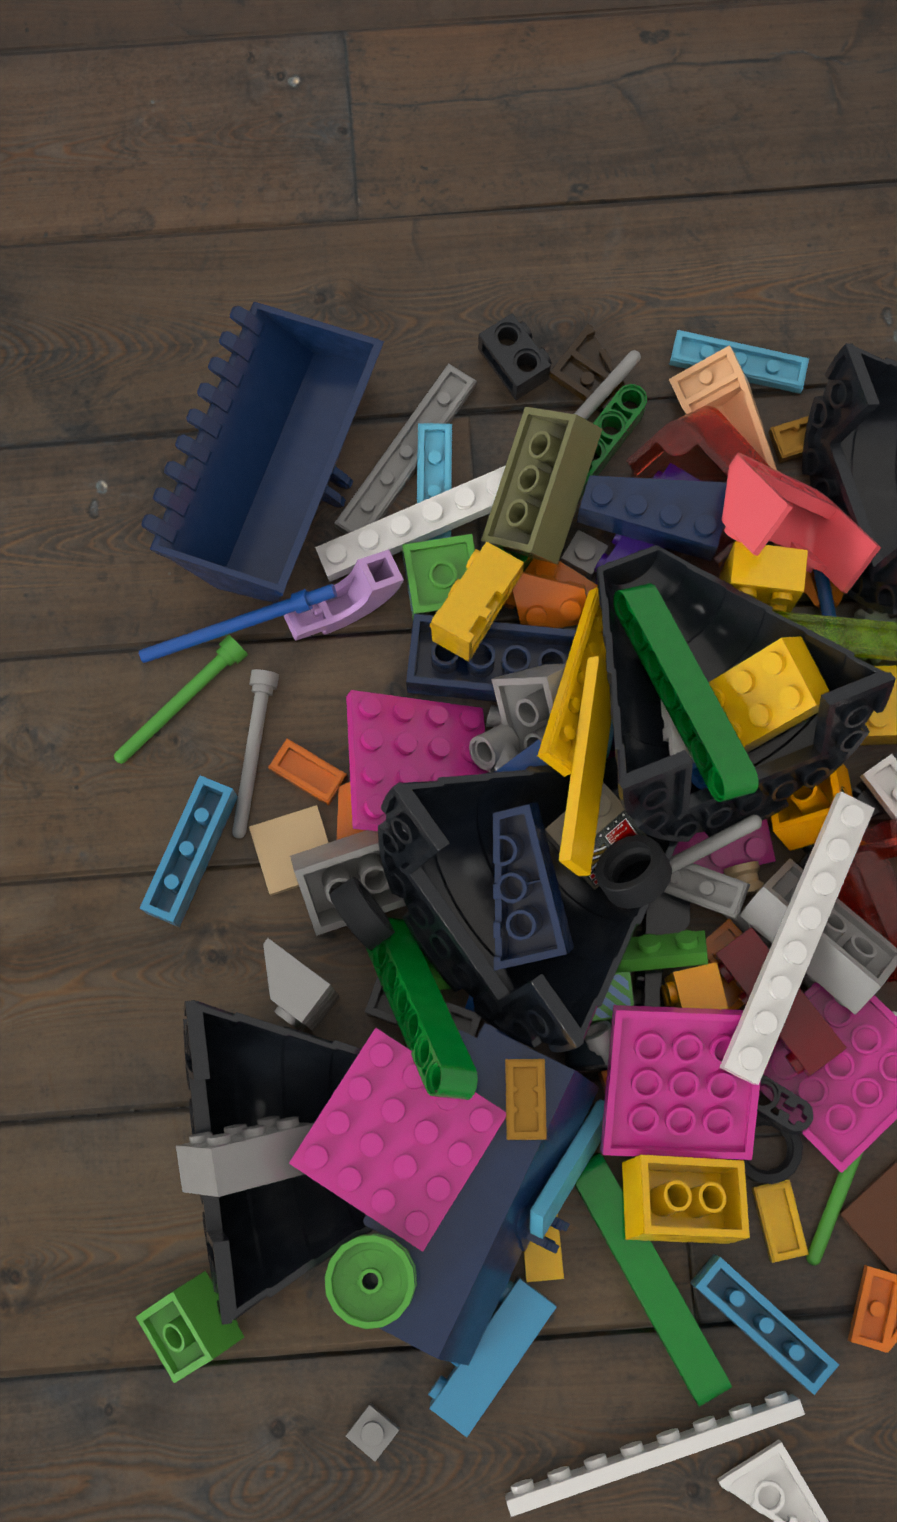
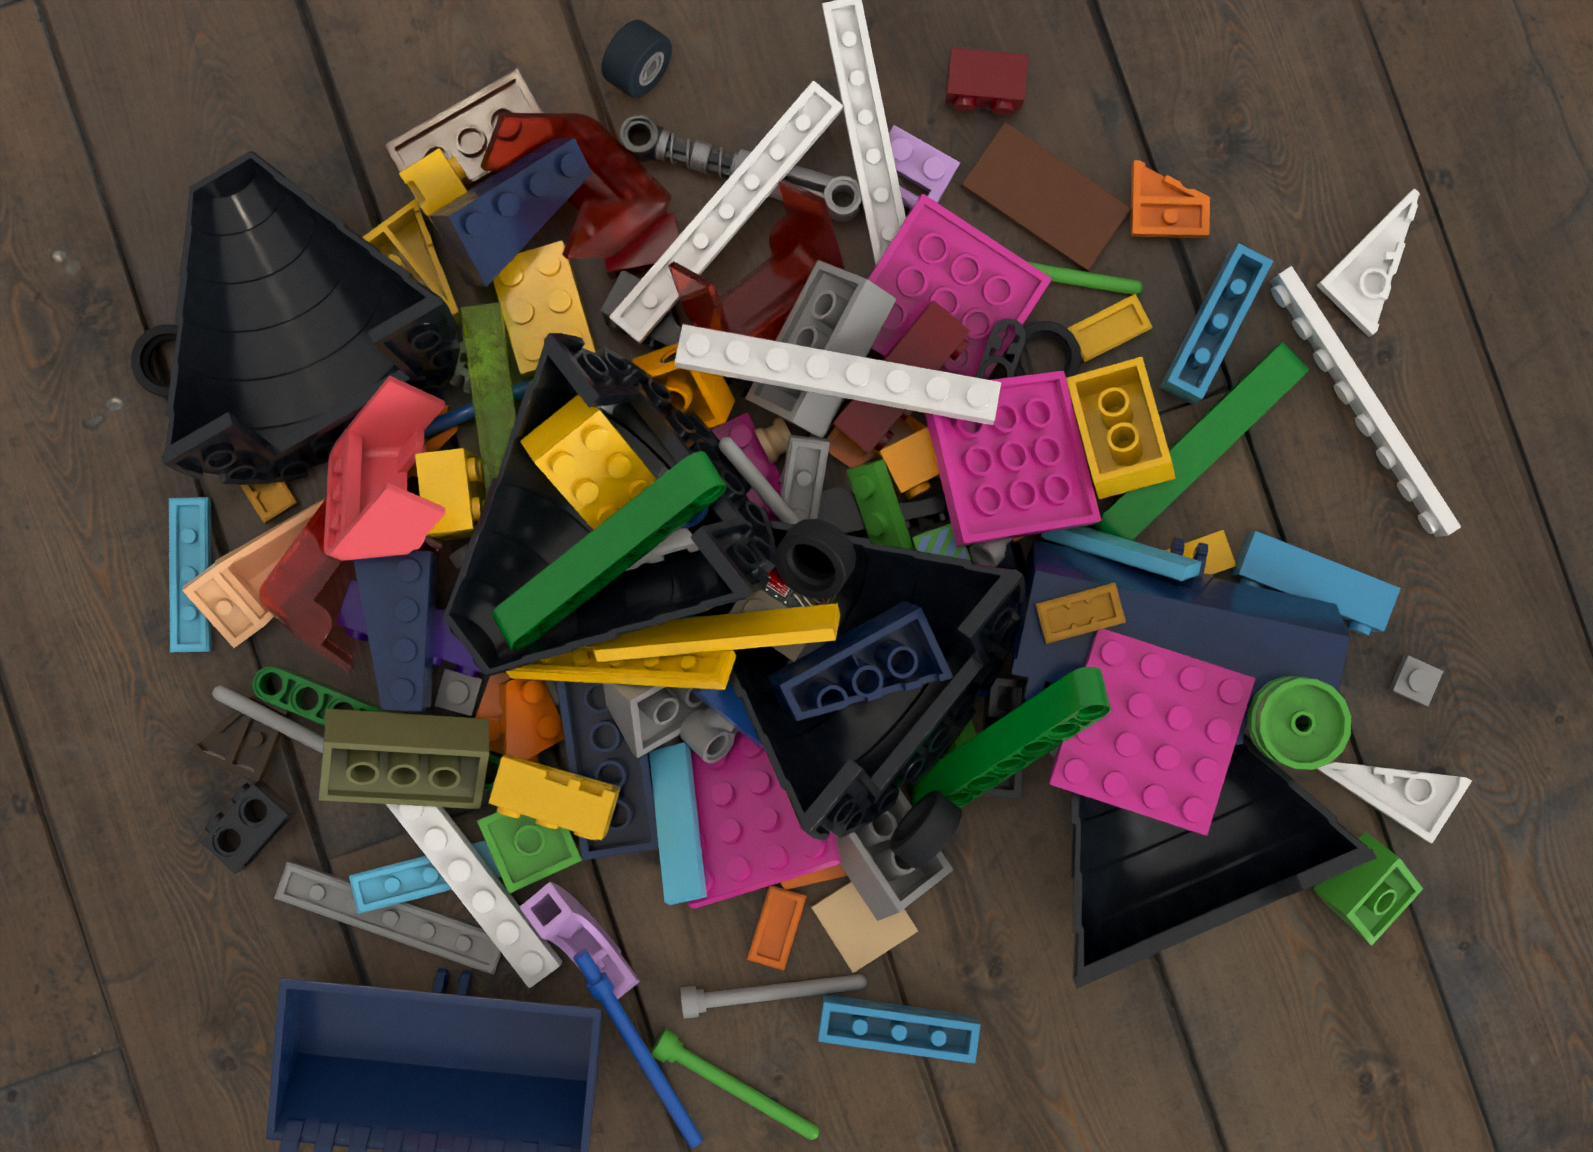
camera: 110 degrees left, 10 degrees up
light grey brick [176,1116,314,1197] -> none
light grey slope [263,938,340,1032] -> none
none -> medium azure tile [649,742,707,905]
none -> white wing [1316,762,1472,844]

